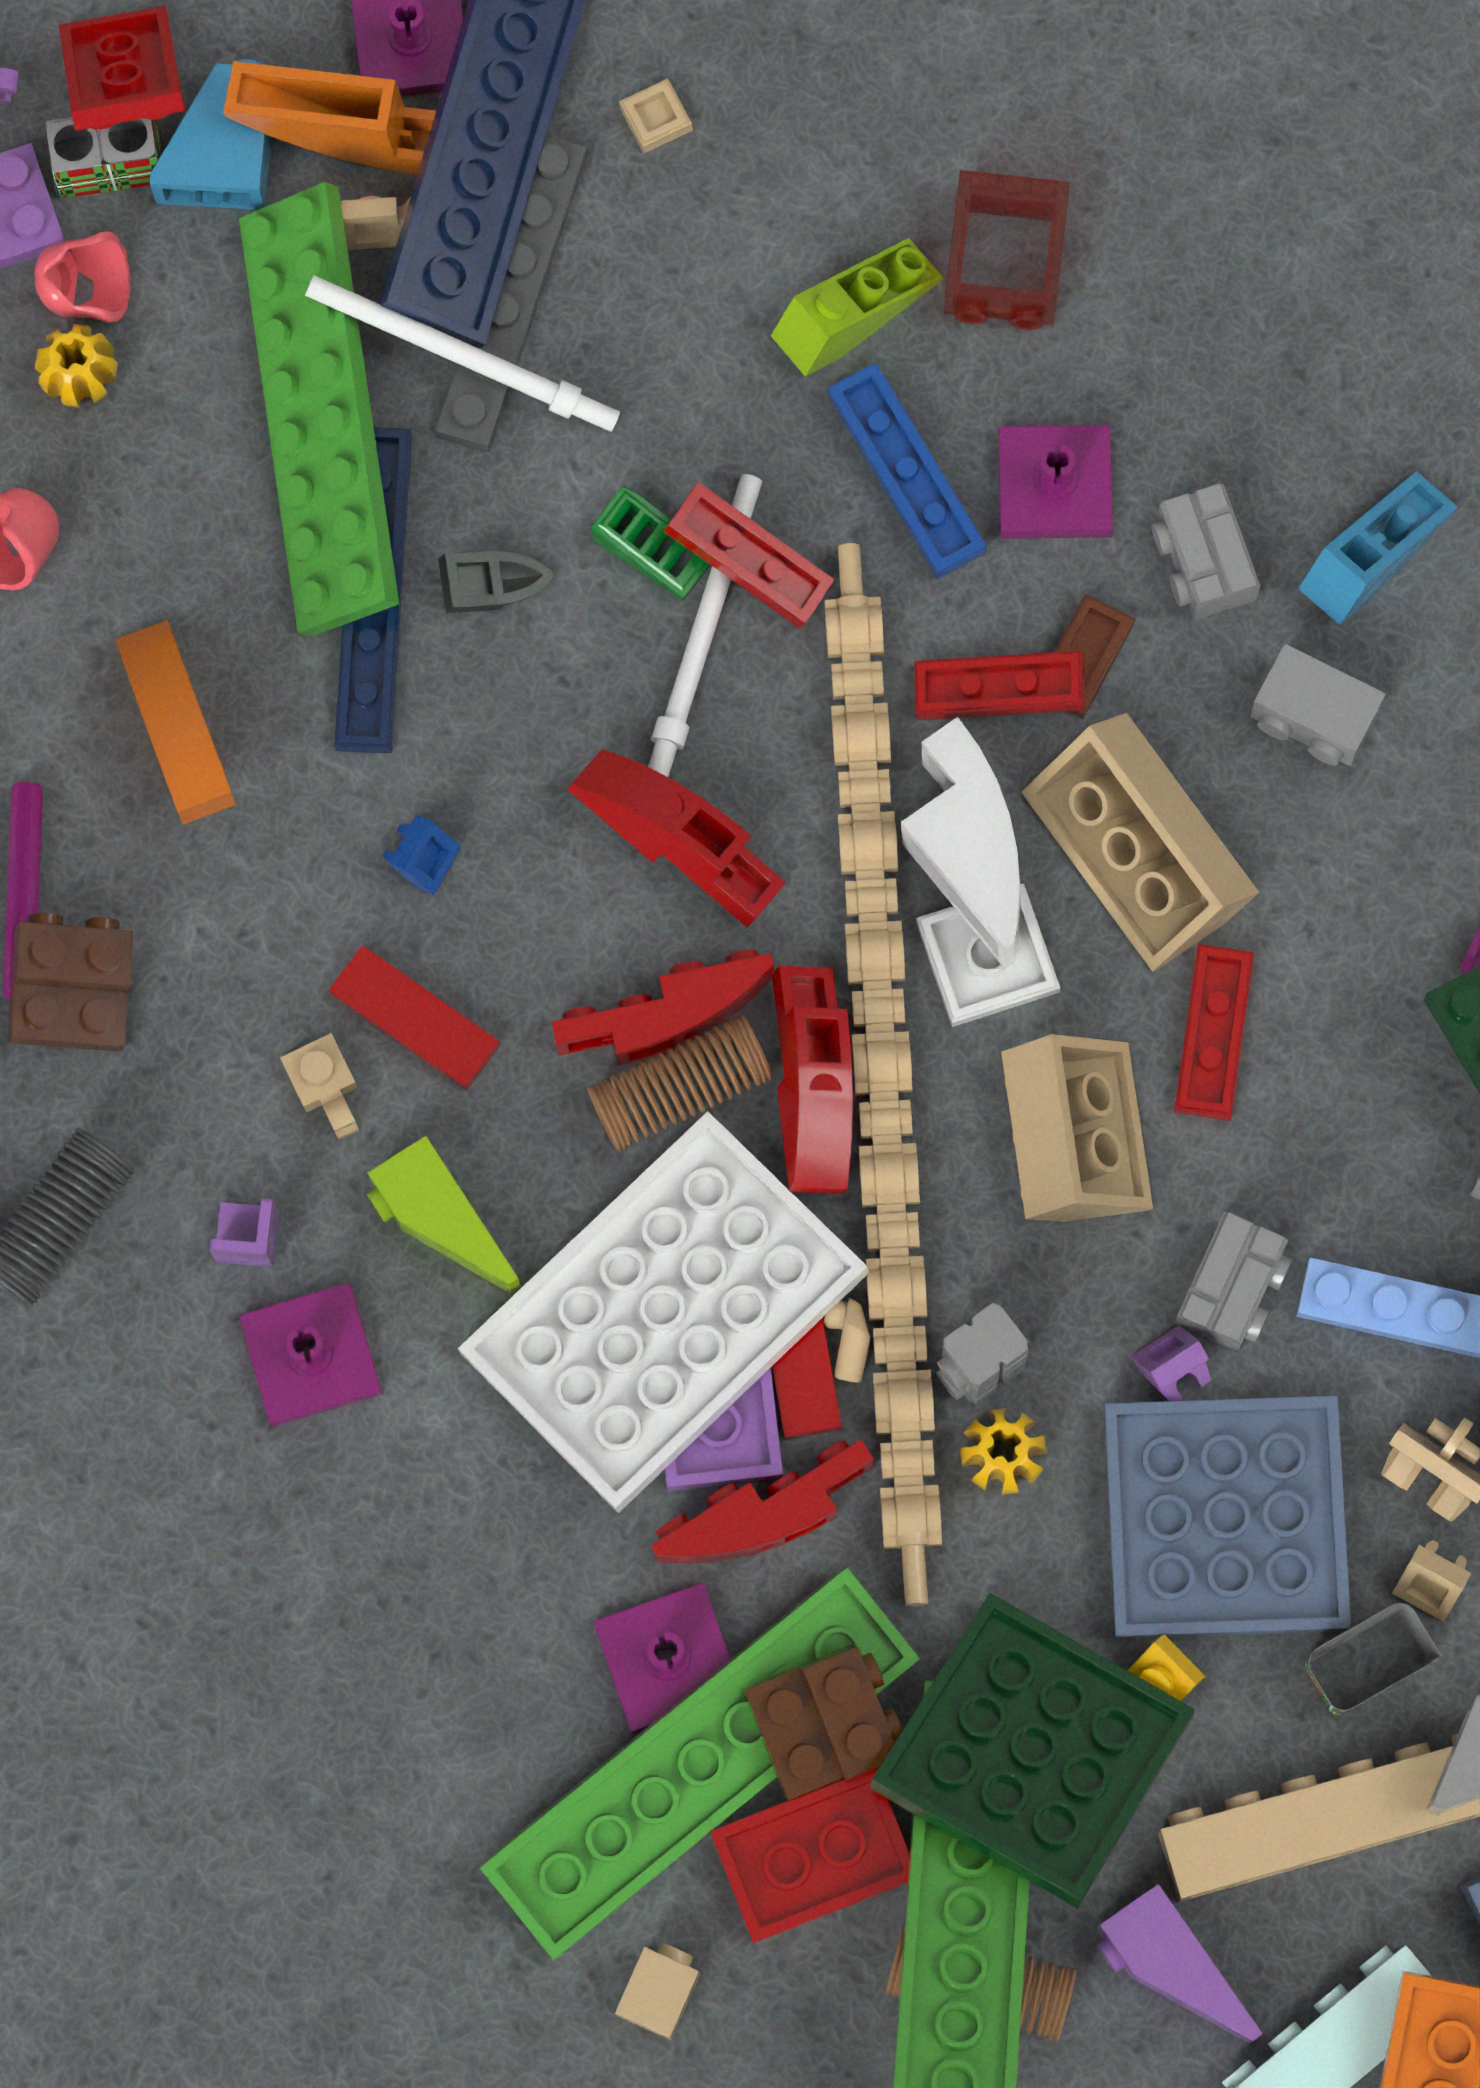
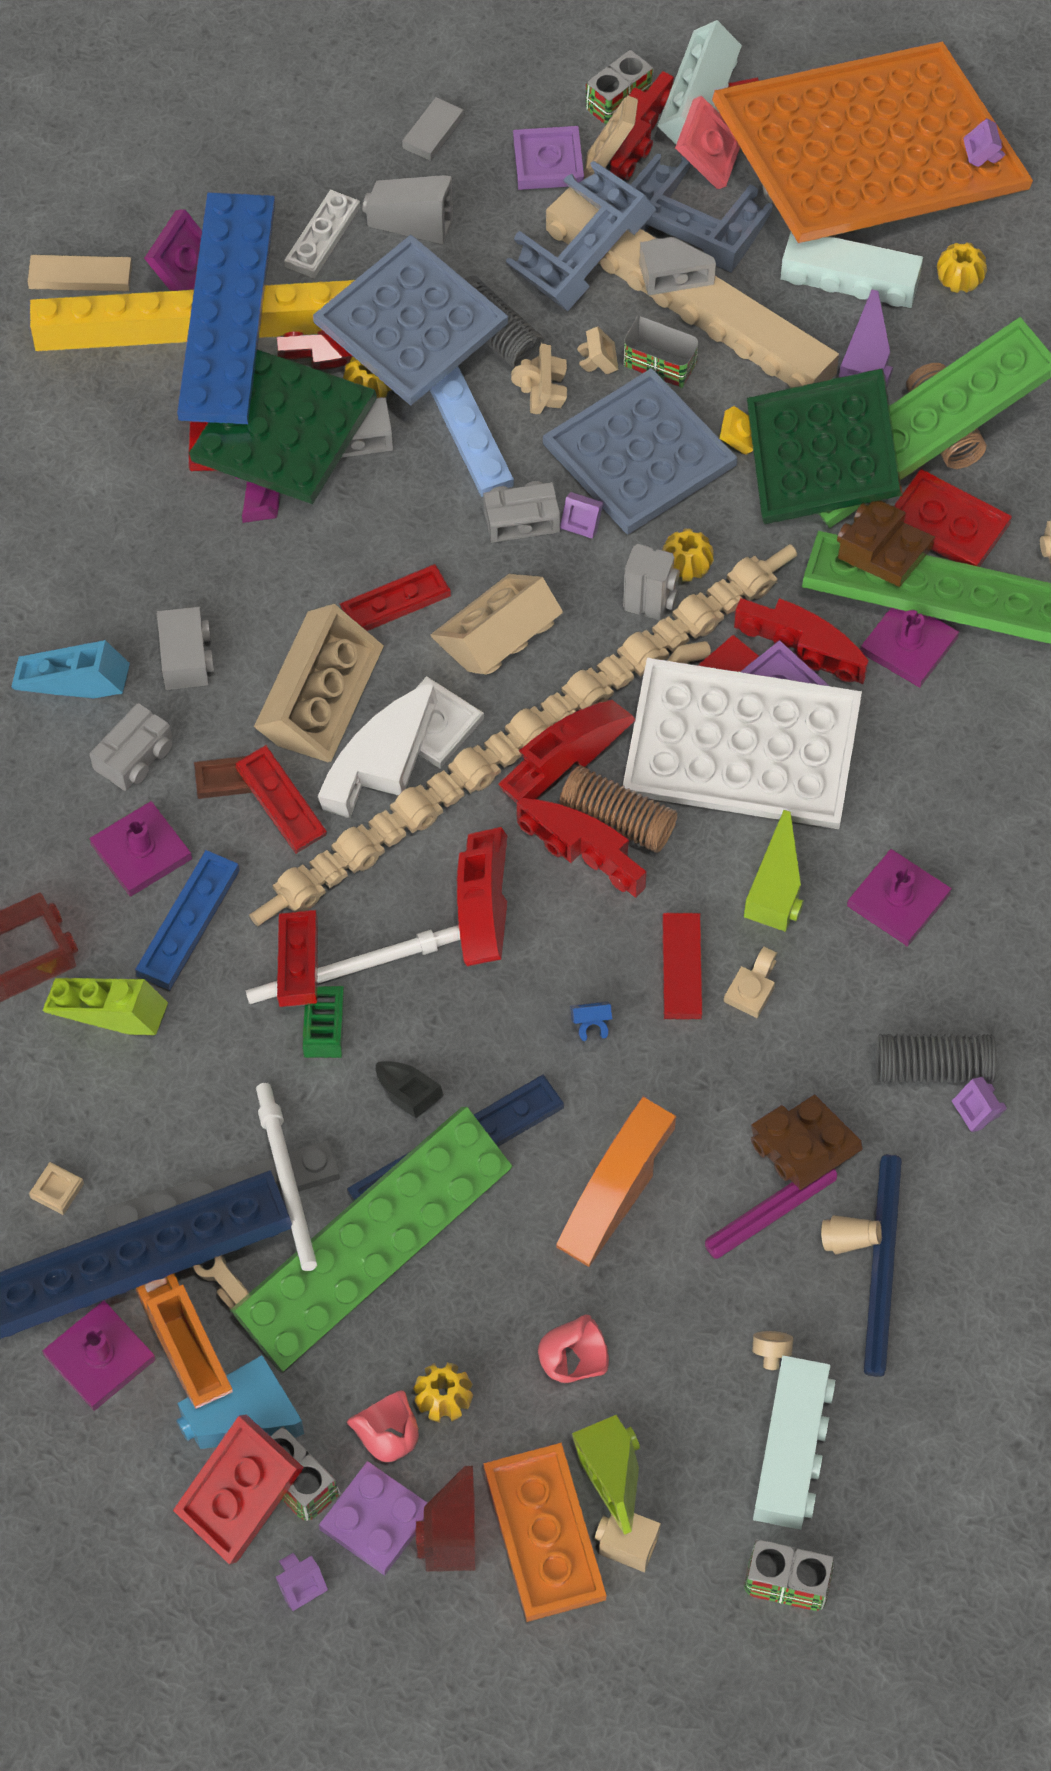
camera: 130 degrees left, 15 degrees down
medium lavender panel [209,1198,279,1267] -> none

